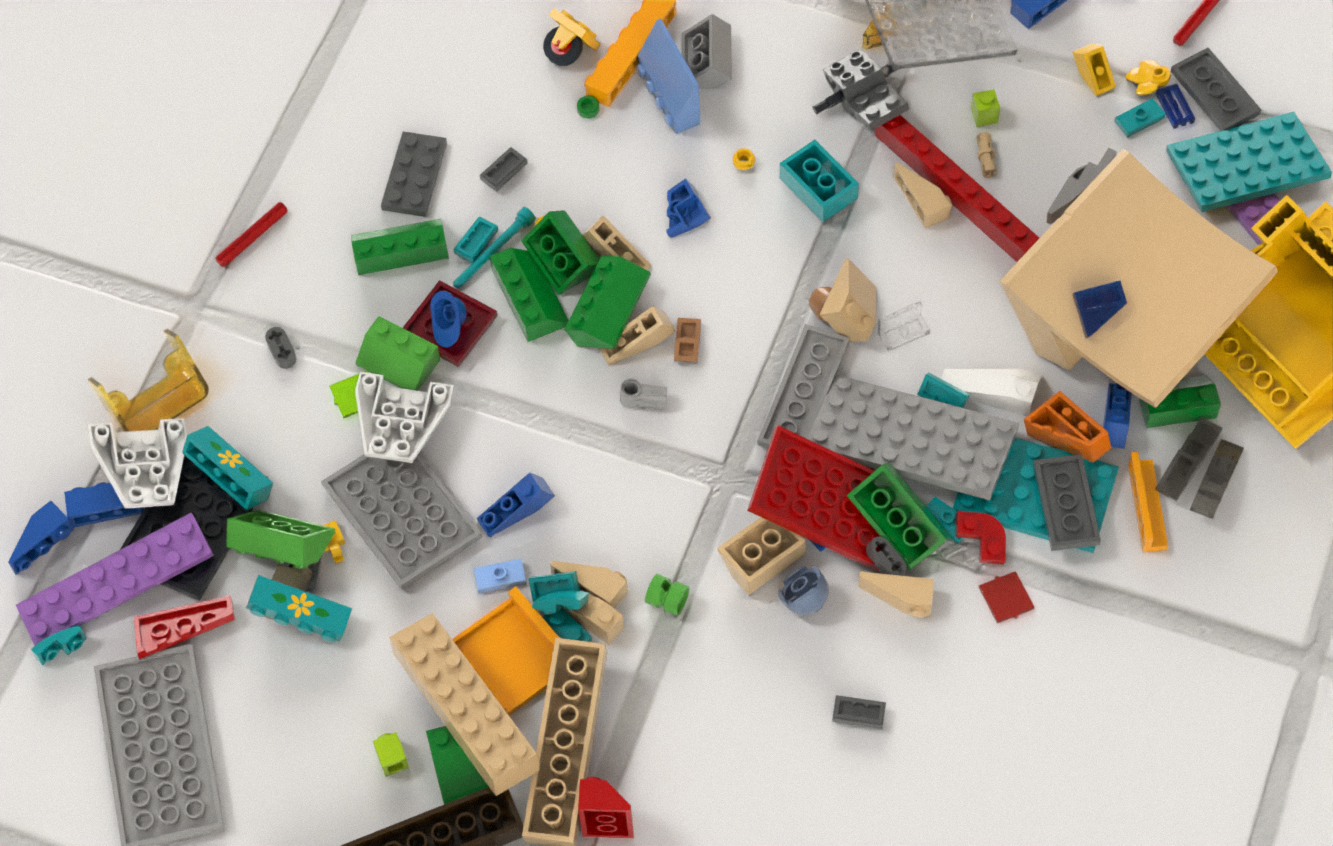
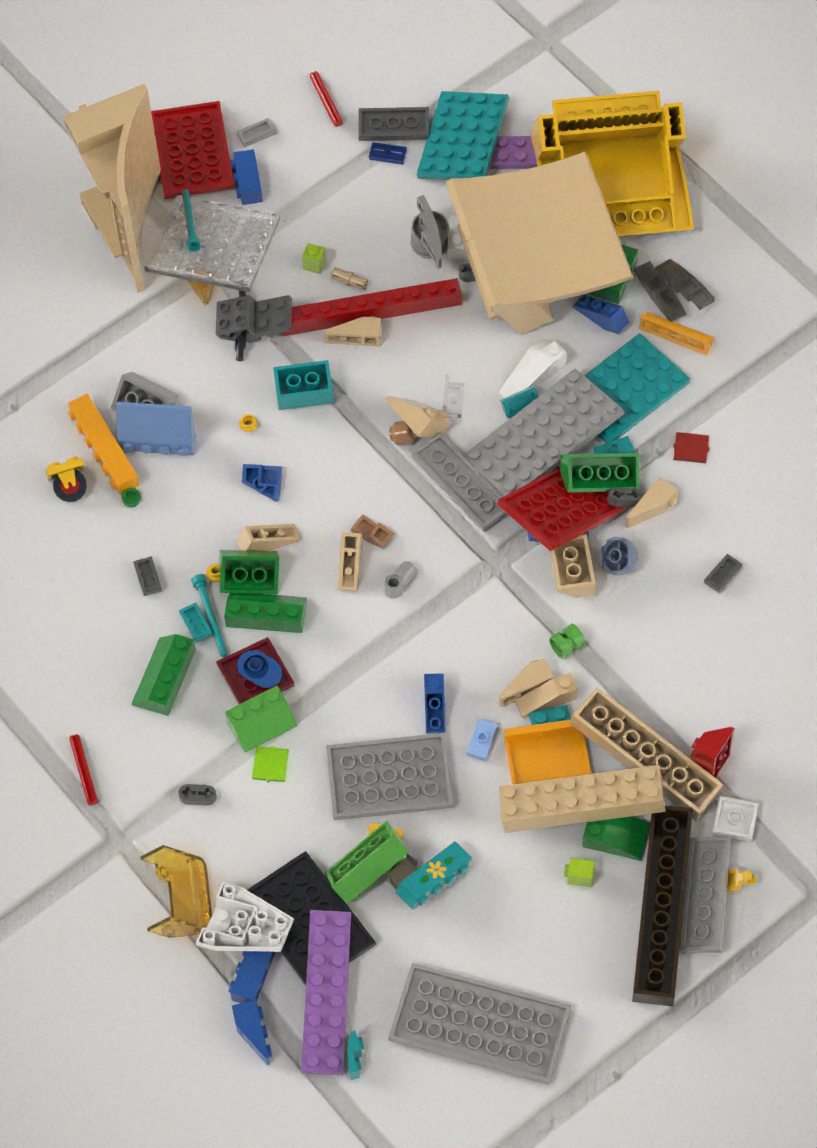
camera: 60 degrees left, 0 degrees up
wing [133,596,235,659] -> none
teal brick [182,426,273,510] -> none
white wedge [355,372,454,463] -> none
dark grey plate [381,131,447,217] -> none
teal plate [528,571,580,602] -> none
teal slope [532,590,589,614] -> none
green slope [564,256,651,349] -> none
red plate [956,511,1006,565] -> none
orange wedge [1023,391,1111,463] -> none
dark grey plate [1033,454,1101,551] -> none
yellow slope [1072,44,1116,96] -> none
clear blue wing [1072,280,1127,339] -> none
teal plate [1114,98,1165,137] -> none
yellow plate [1126,60,1171,96] -> none

